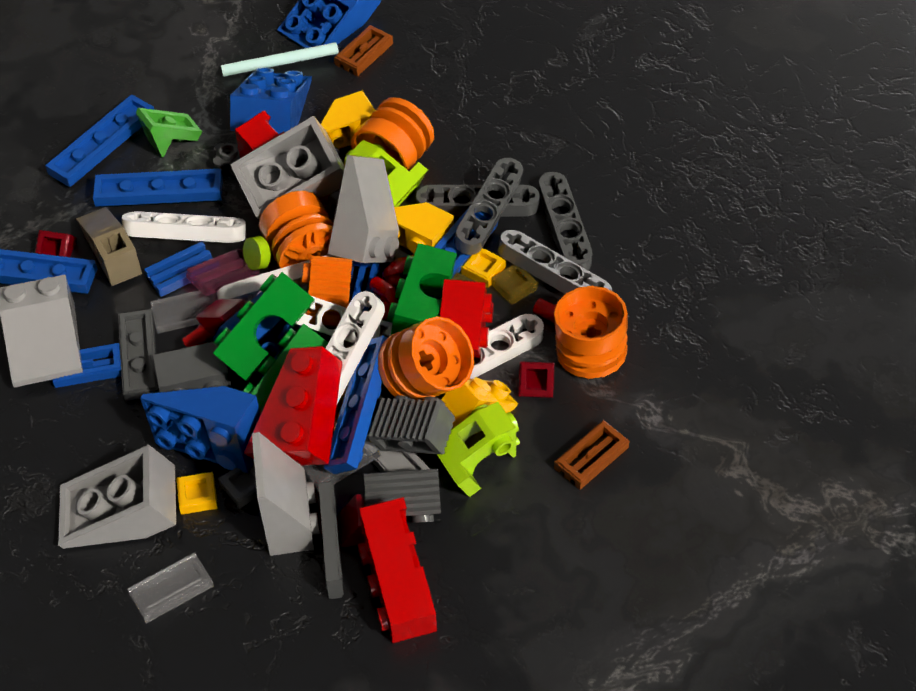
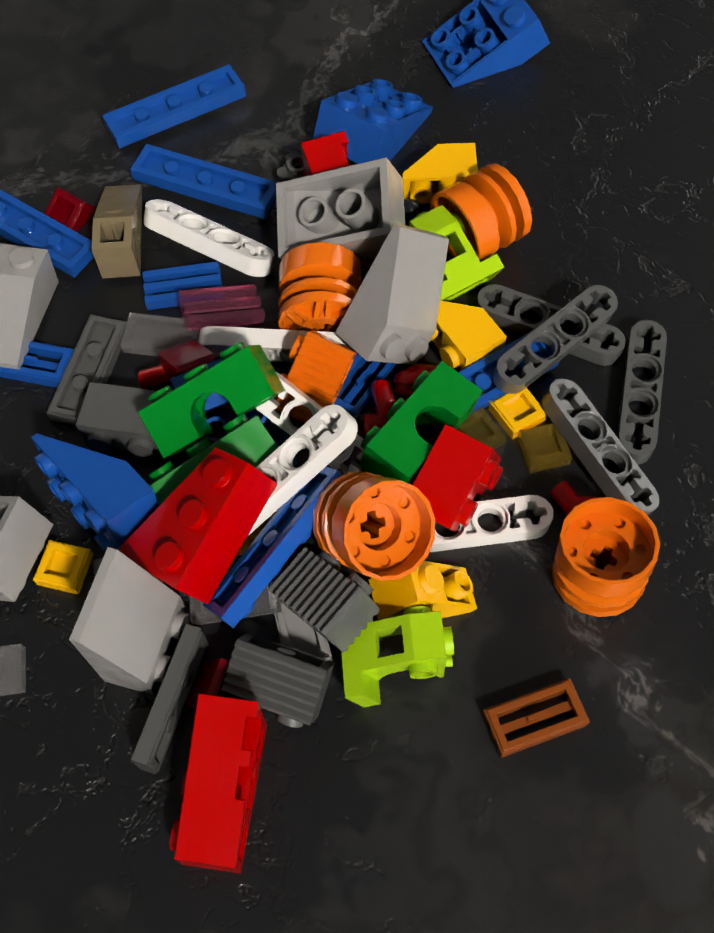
camera: 25 degrees right, 10 degrees up
bright green slope [136,108,202,157] -> none
light aqua bar [221,42,339,77] -> none
lime tile [243,236,271,270] -> none
dark orange tile [334,25,393,77] -> none
dark red slope [518,362,554,398] -> none

